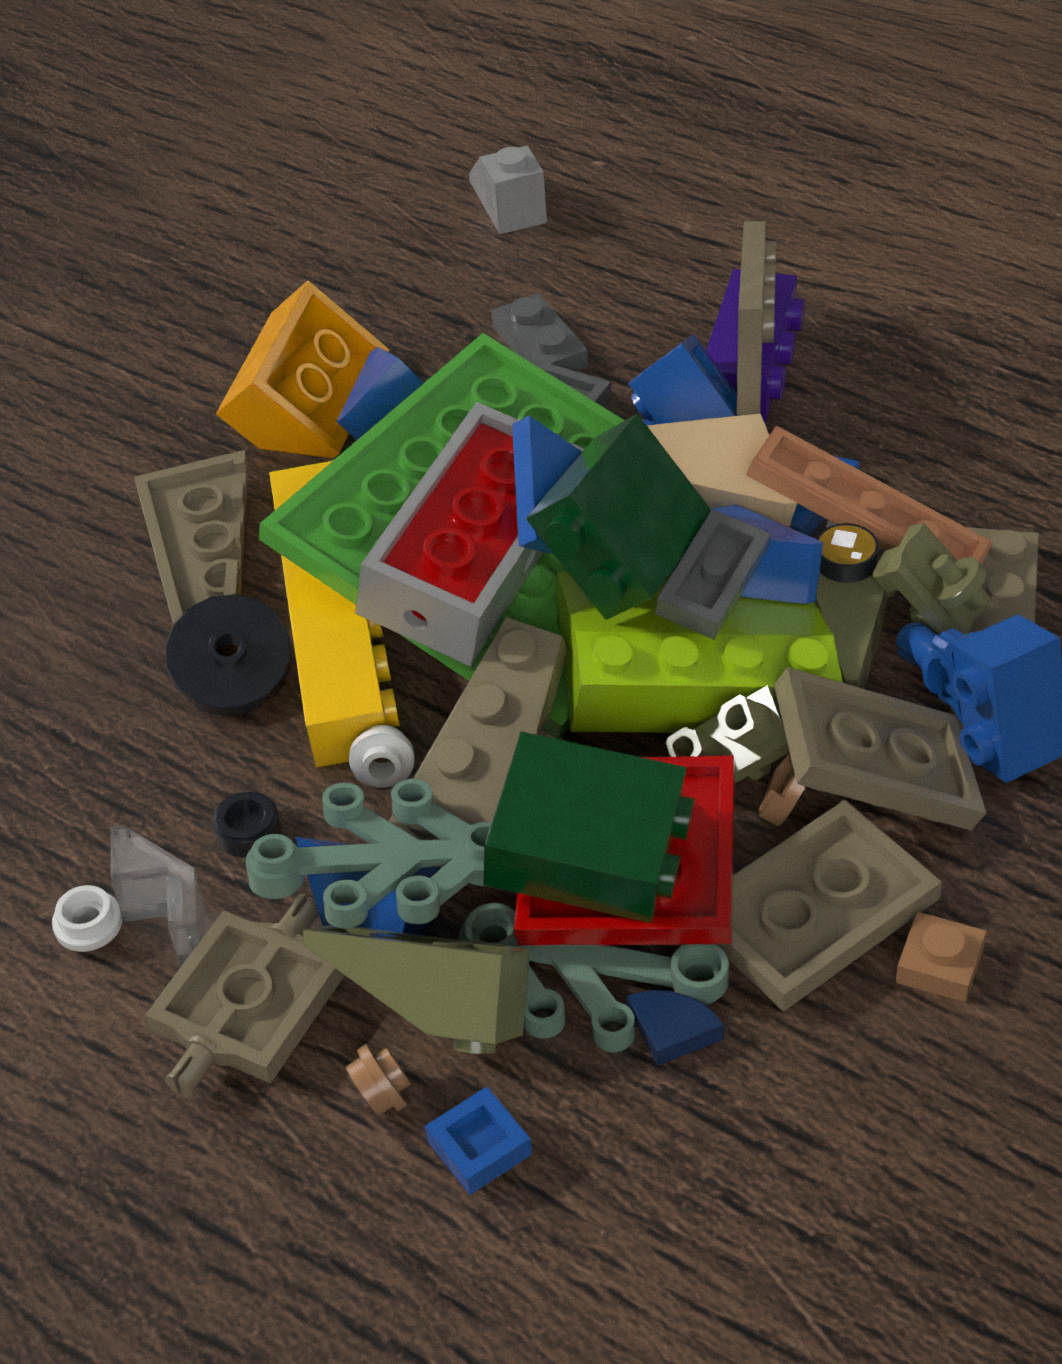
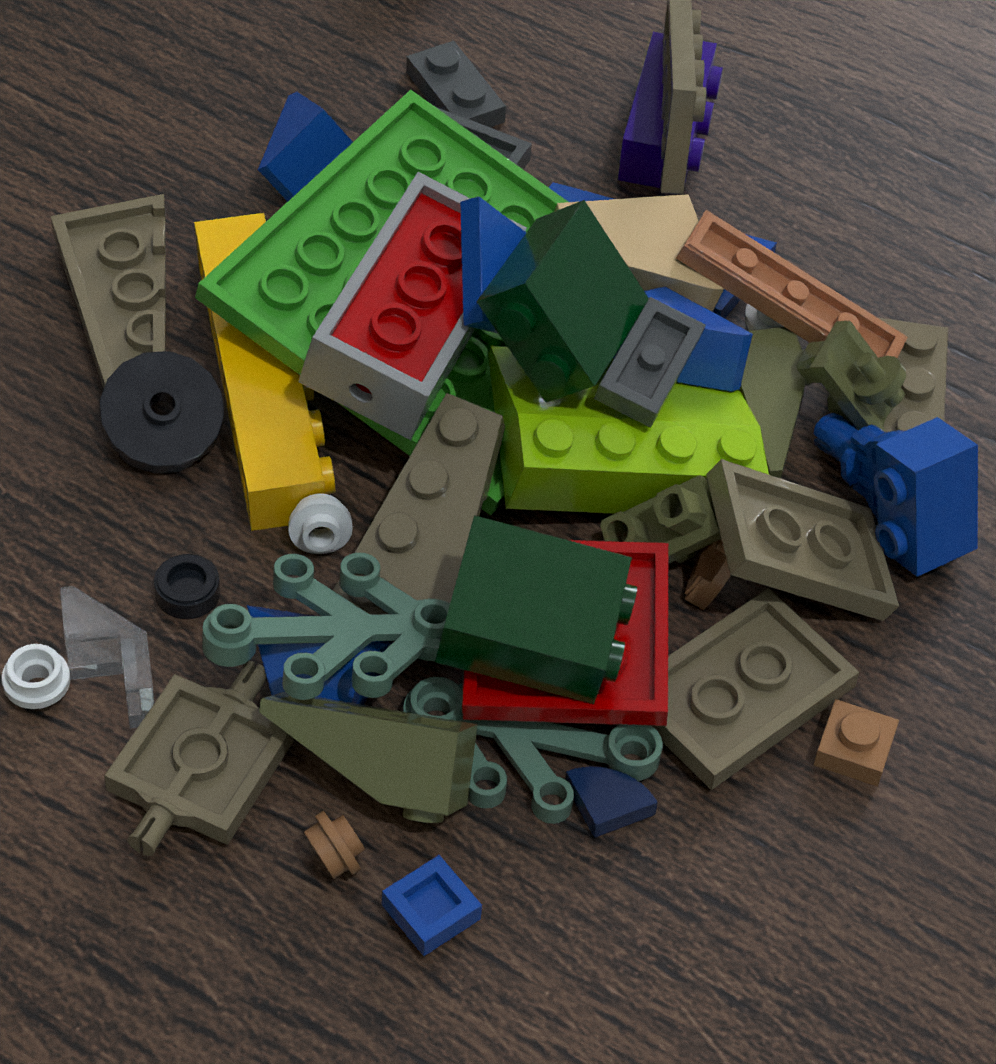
camera: 10 degrees left, 5 degrees up
light orange slope [216,280,390,458] -> none
blue slope [628,334,737,424] -> none
tile [816,523,879,583] -> none

